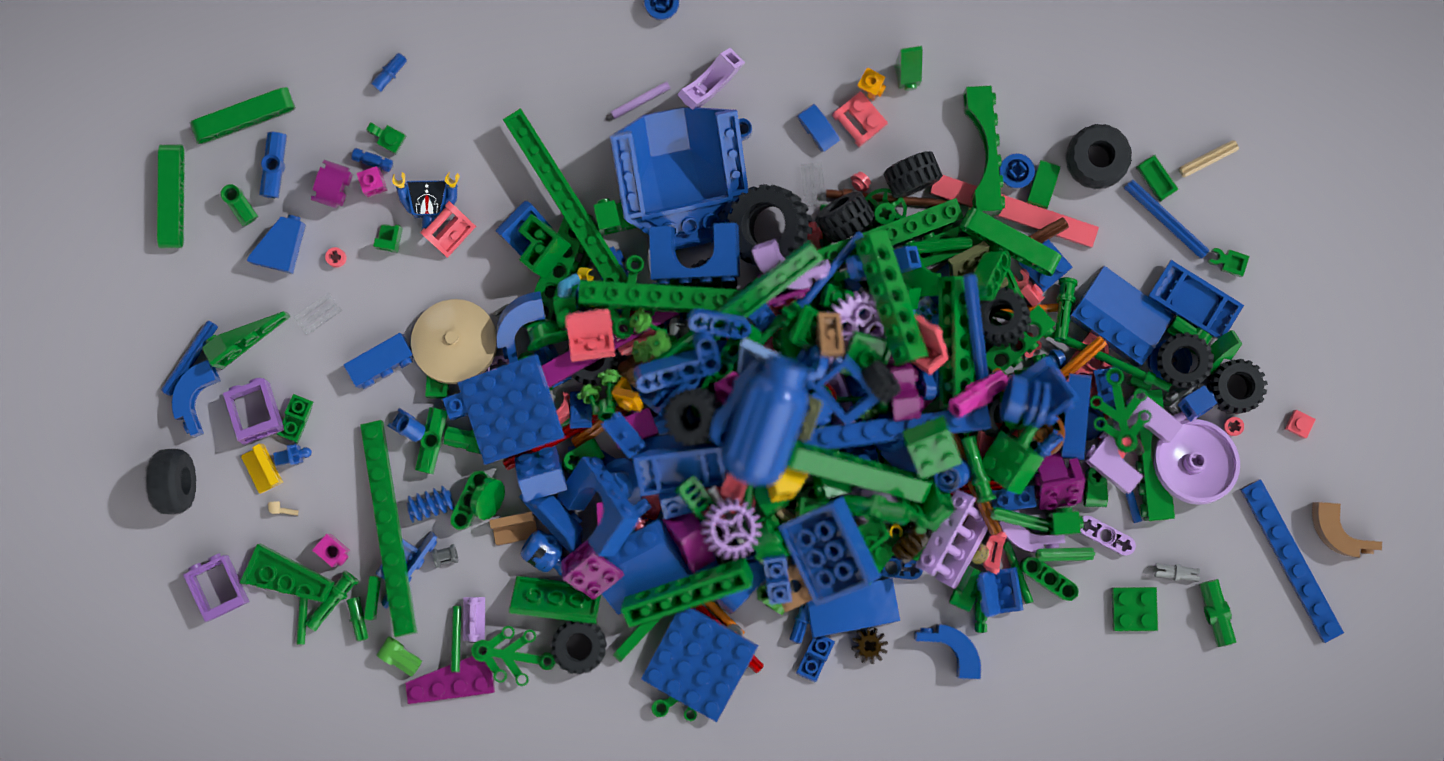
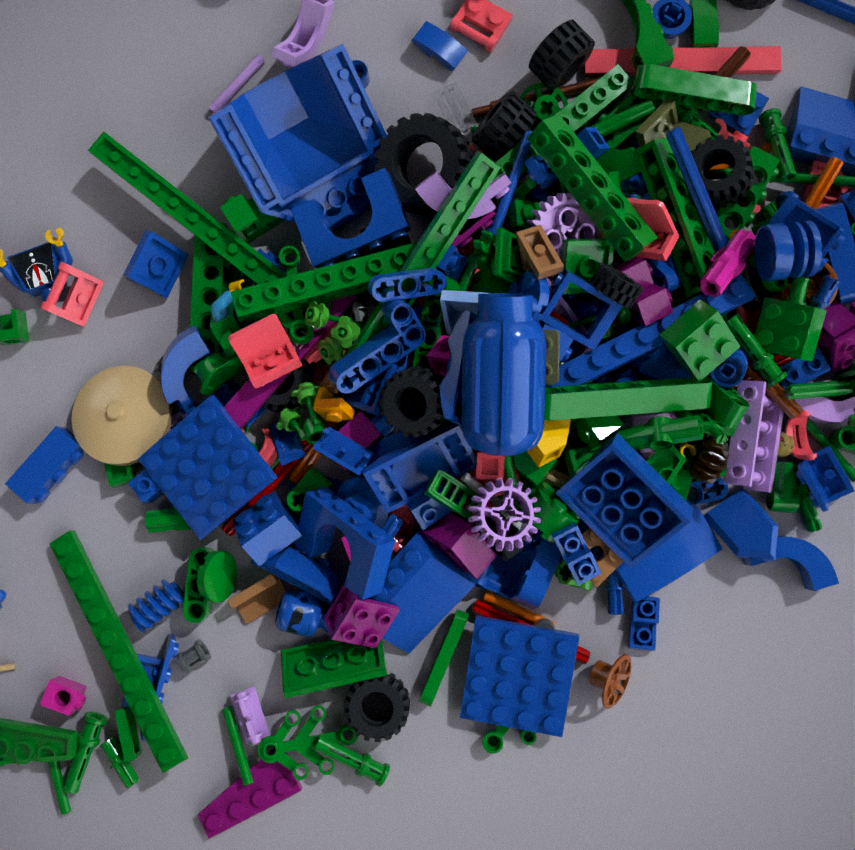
camera: 10 degrees left, 0 degrees up
bright green piece [376,636,423,677] -> none
blue piece [387,408,425,442] -> none
green piece [415,407,448,474] -> none
green brick [518,214,571,279] -> none
green brick [621,557,753,628] -> none
coral plate [851,172,871,192] -> none
dark brown gear [851,627,888,664] -> none
green beam [974,251,1011,301] -> none
none -> green pin [312,734,390,787]
none -> dark orange wheel [590,654,631,709]
none -> blue tile [704,489,779,562]

